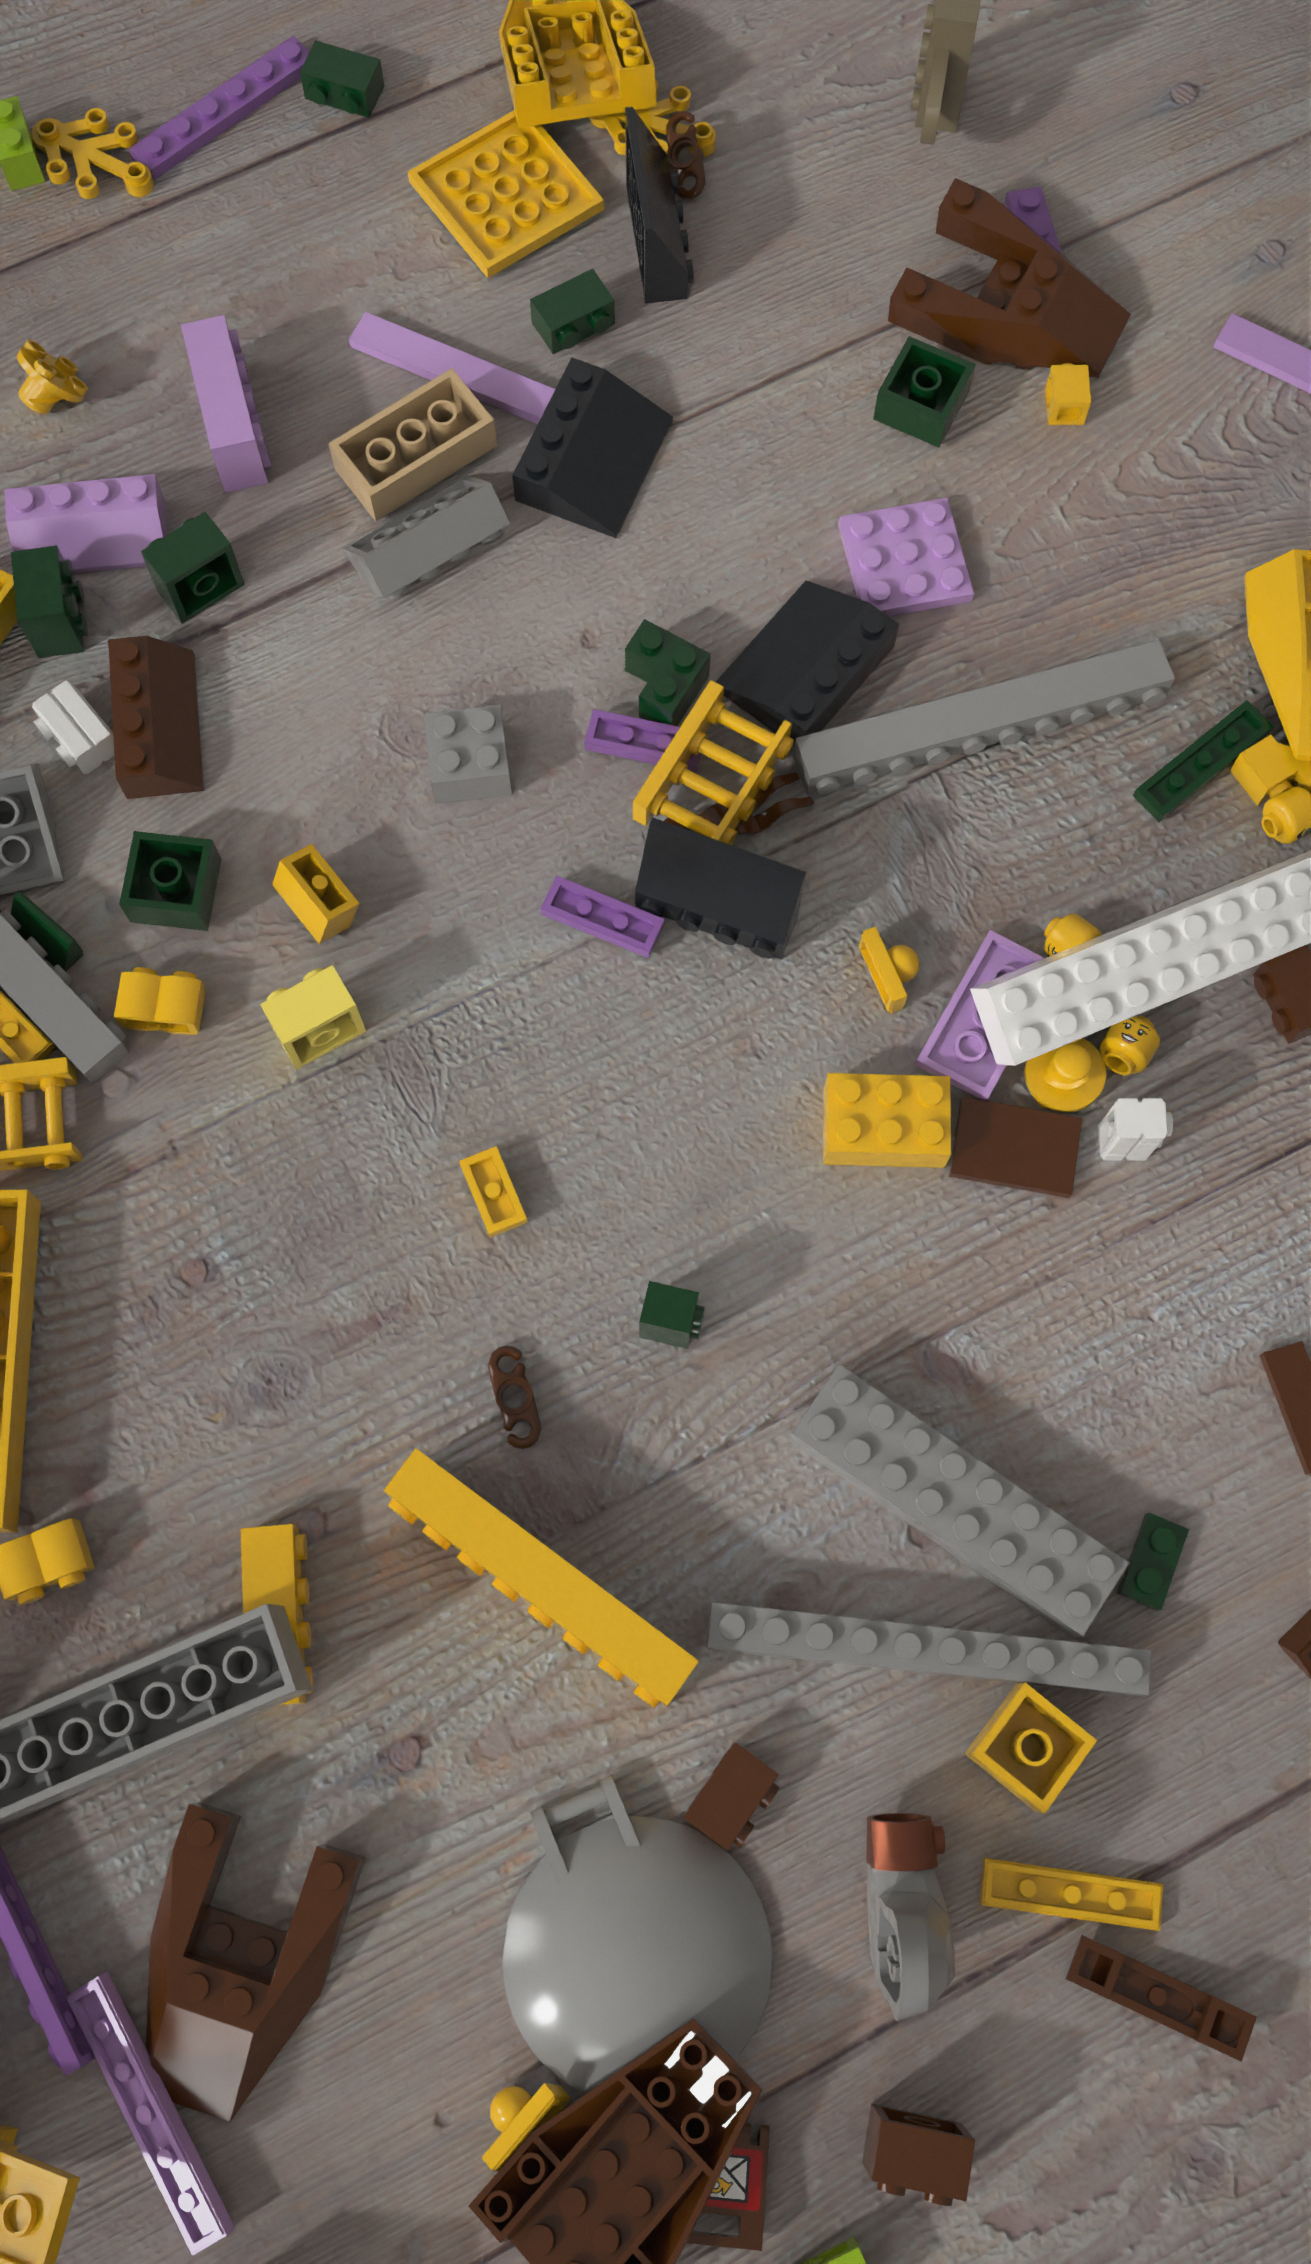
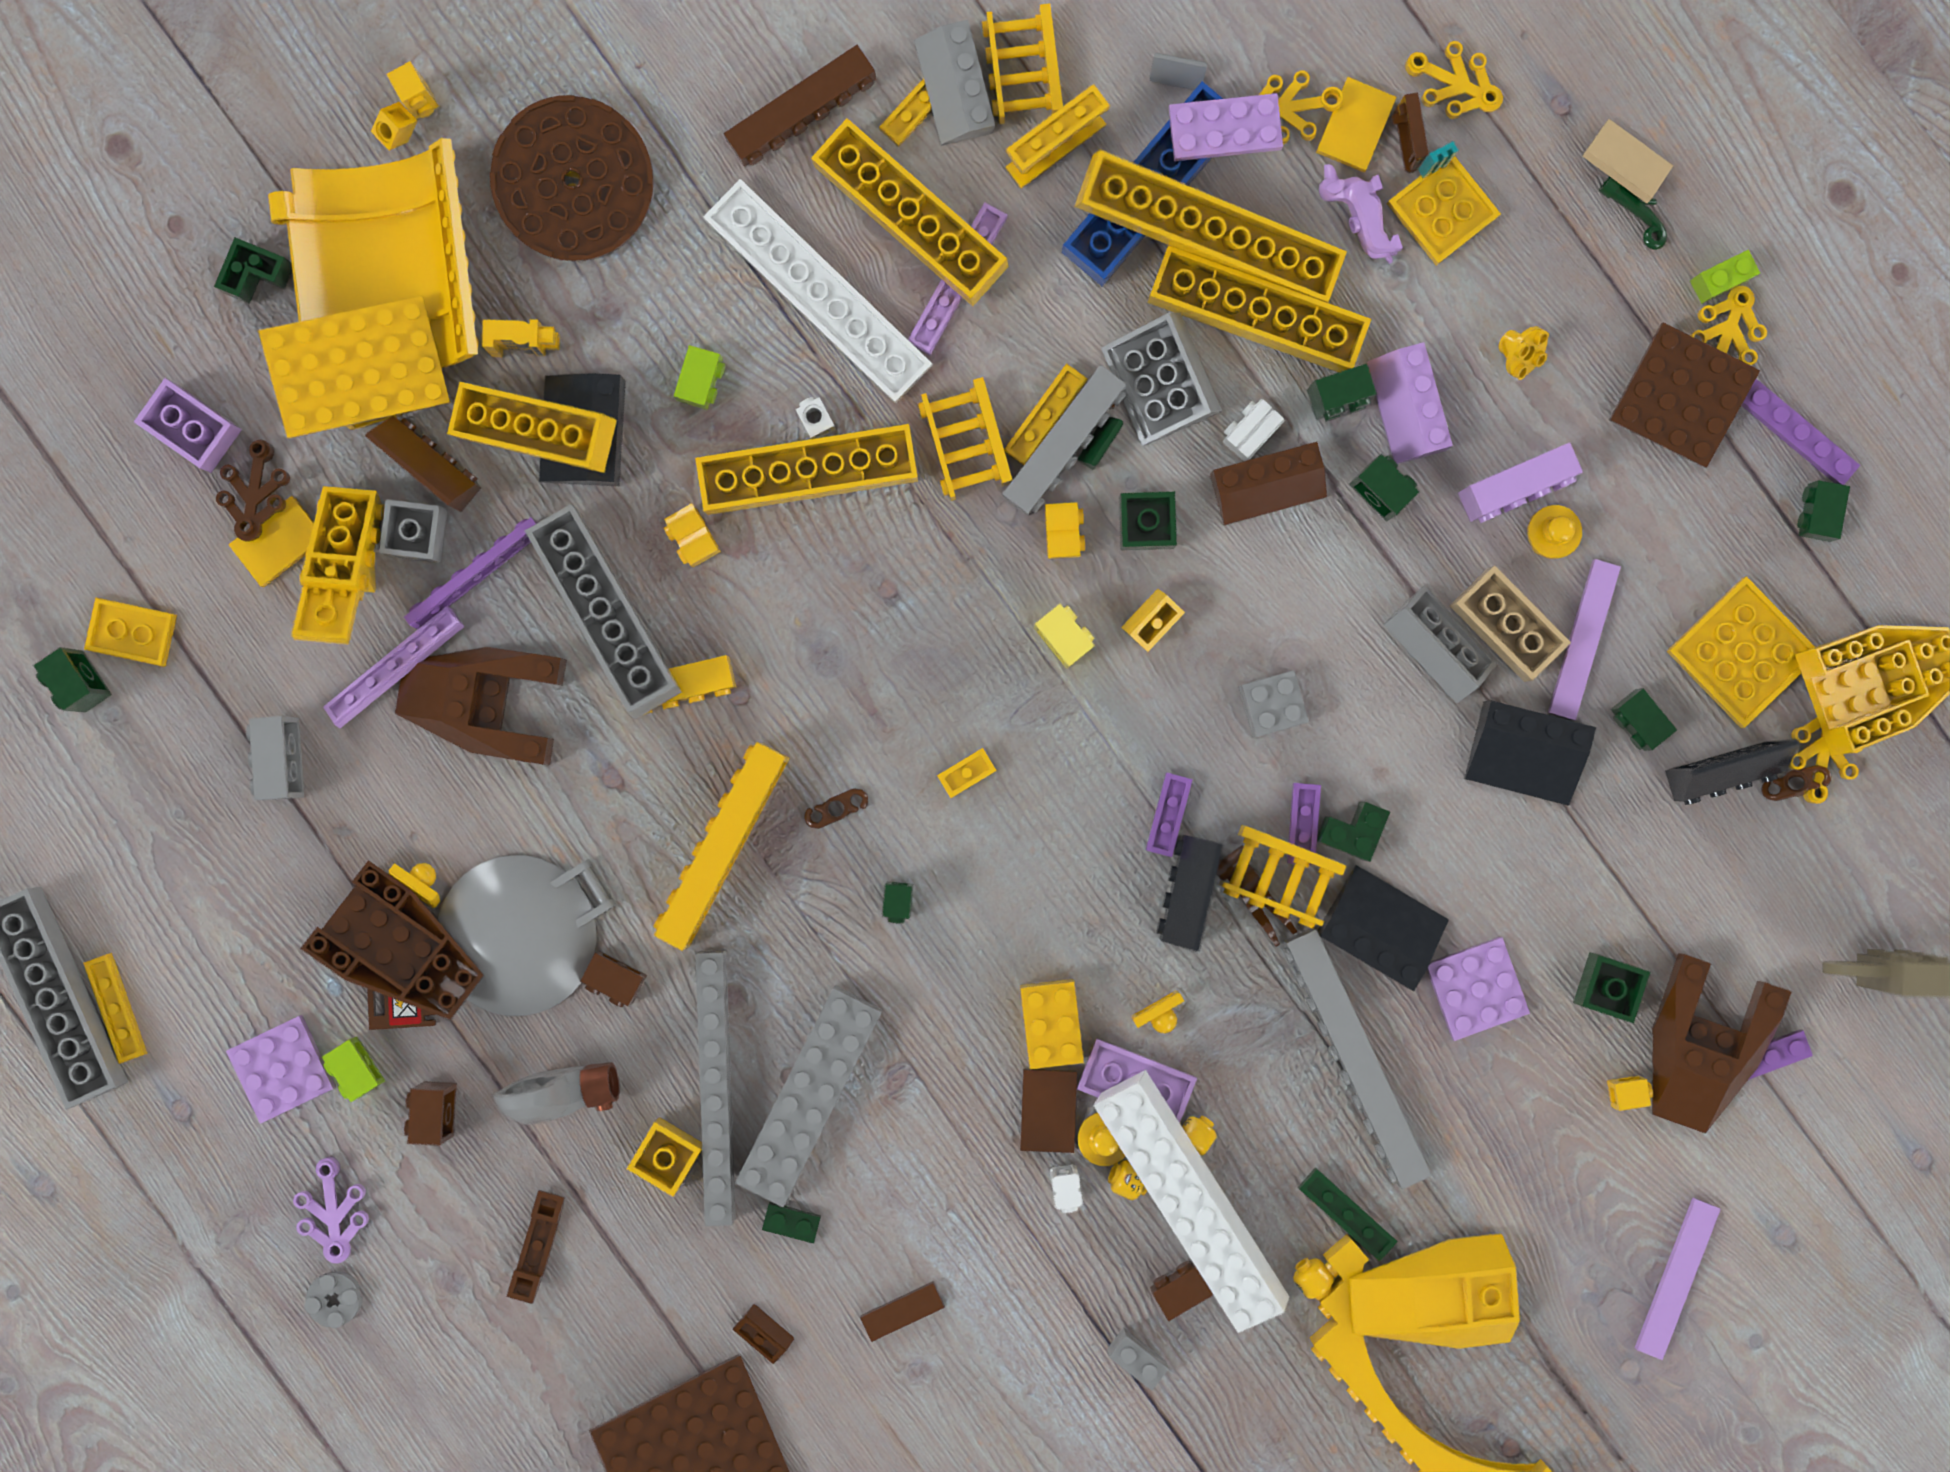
camera: 85 degrees right, 15 degrees up
yellow tile [979,1858,1163,1931] -> none
none -> yellow plate [1527,505,1582,559]
none -> reddish brown plate [1609,322,1761,468]

